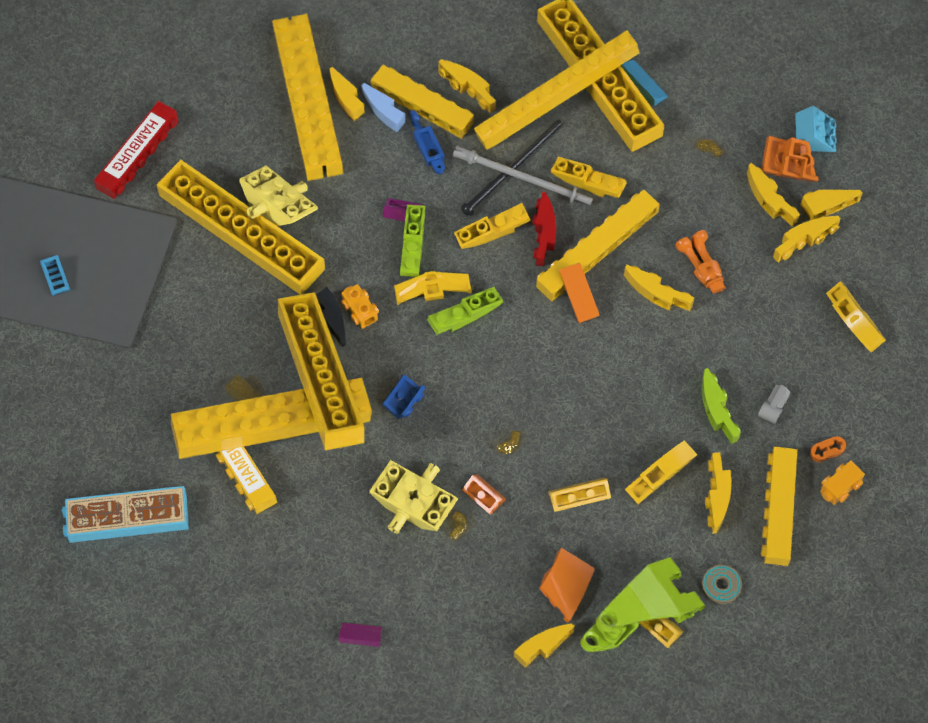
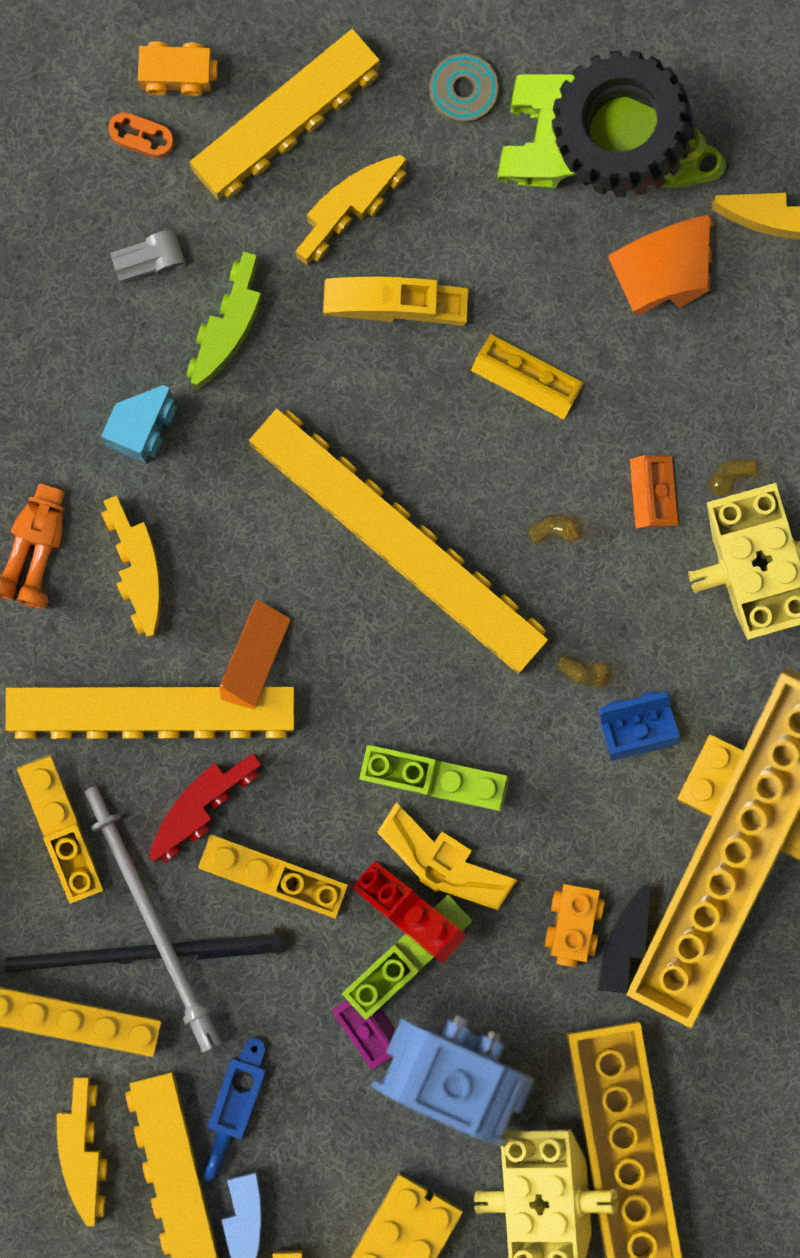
camera: 140 degrees left, 20 degrees up
none -> medium azure slope [101,385,177,464]
none -> yellow brick [249,408,548,675]
none -> red slope [351,861,467,964]
none -> medium blue piece [371,1016,535,1147]
none -> black tyre [552,50,694,197]
none -> clear yellow arm [556,655,611,688]

